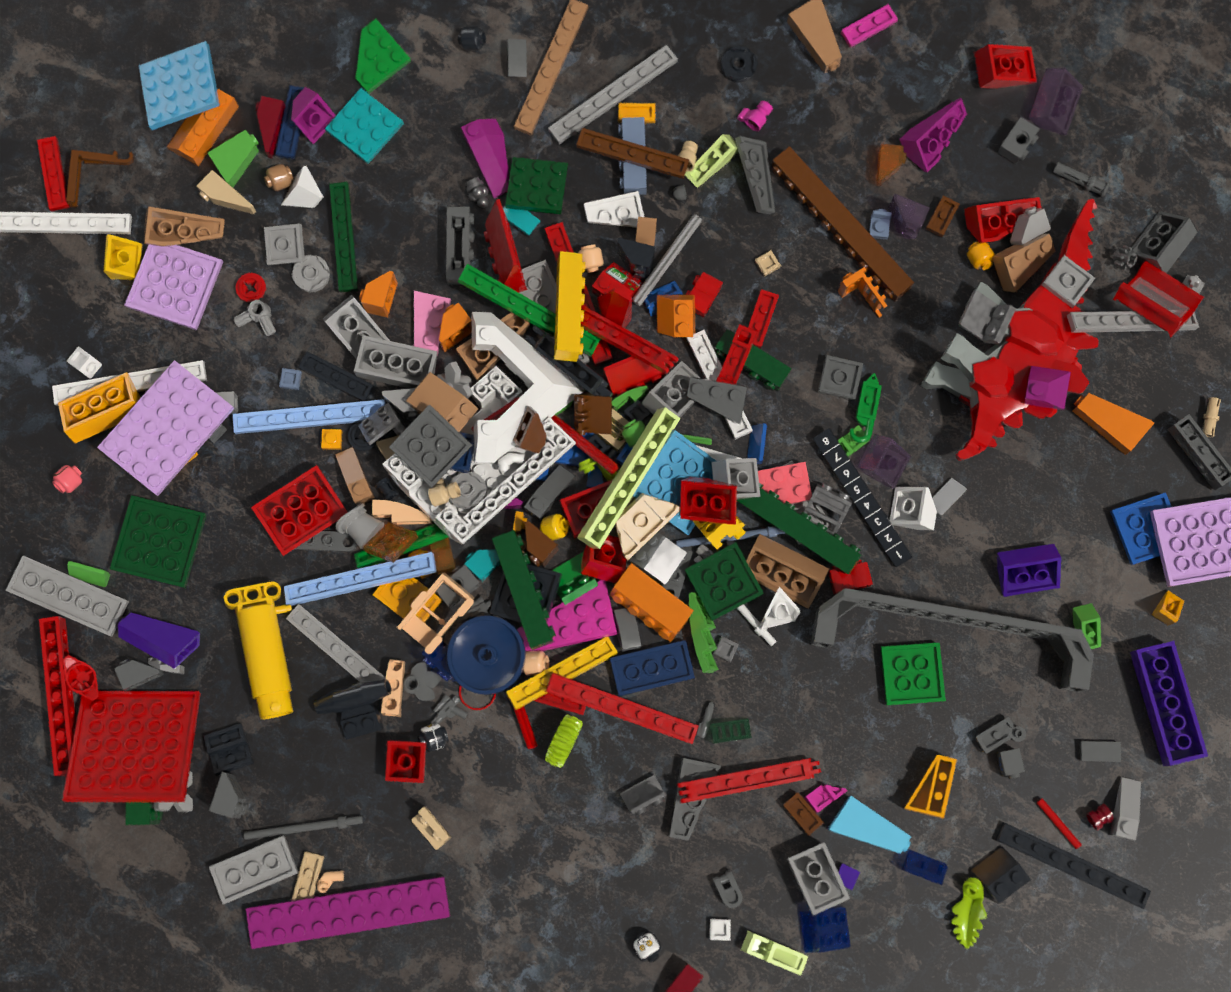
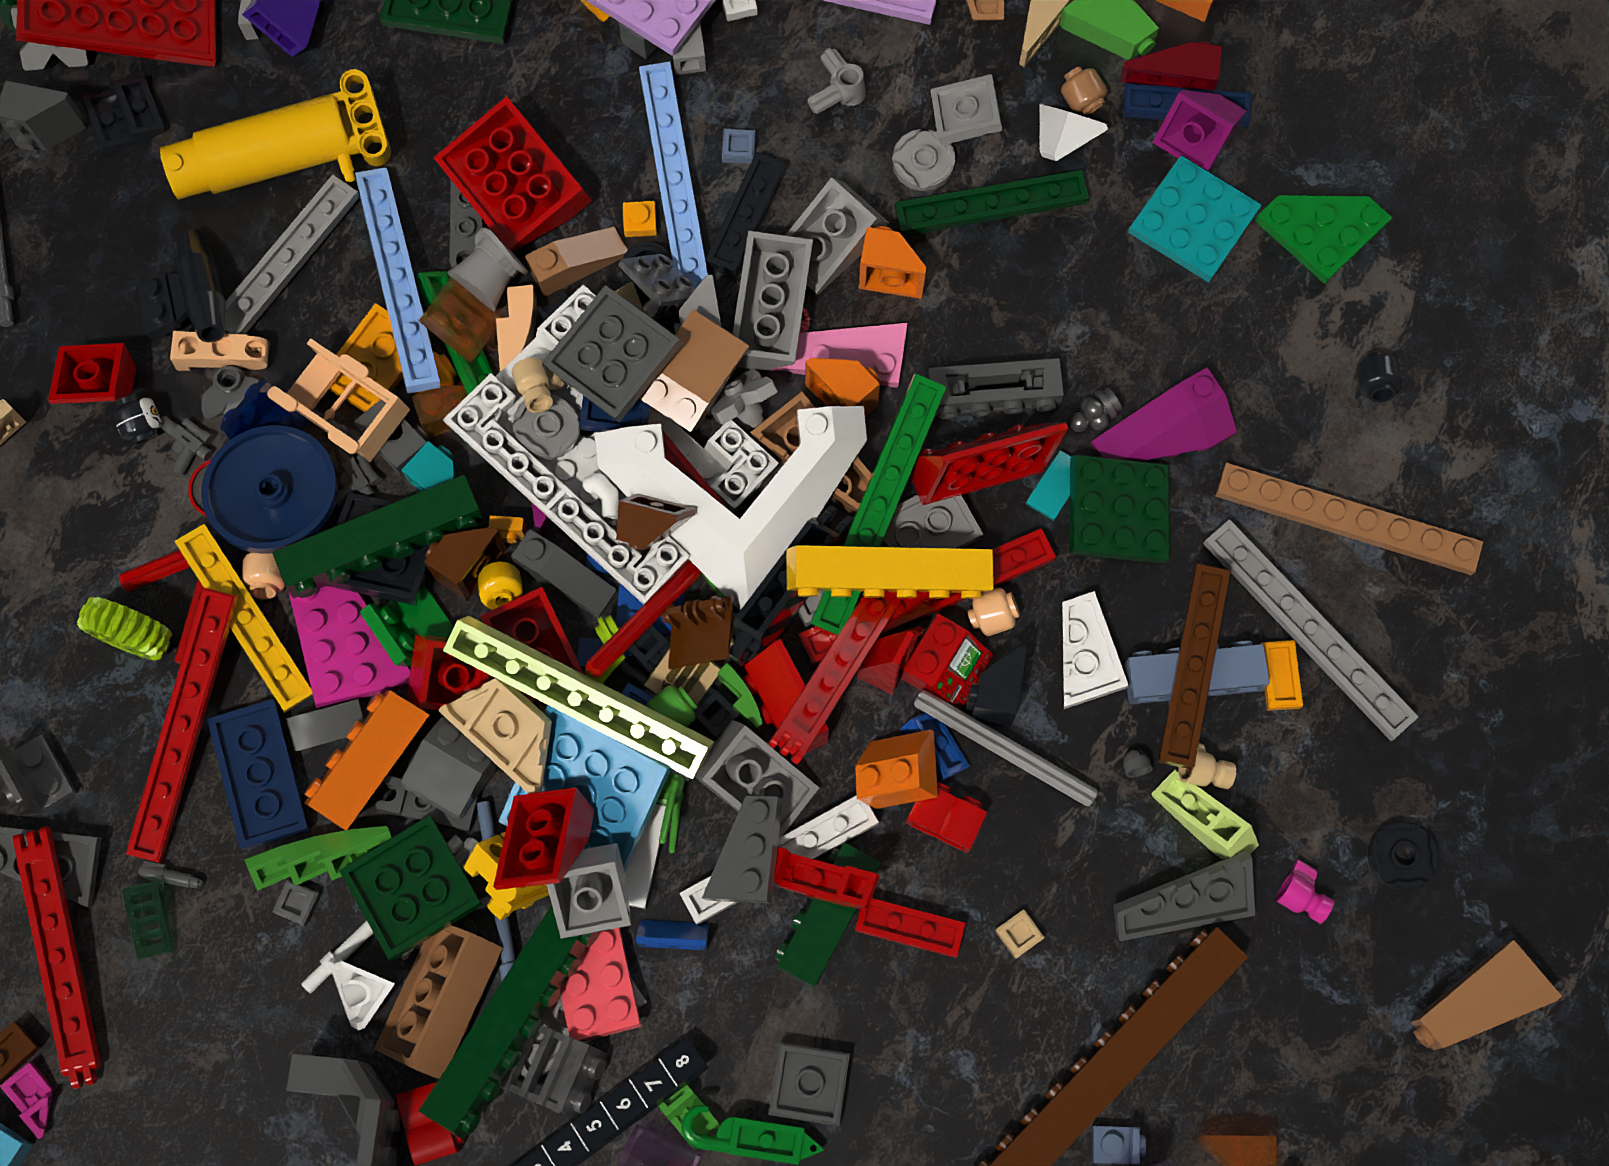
camera: 85 degrees right, 5 degrees down
red gear [236,273,266,303] -> none
dark grey slope [507,39,527,77] -> none
medium nougat slope [636,217,657,246] -> none
orange plate [838,267,887,318] -> none
dark pink plate [841,4,898,48] -> none

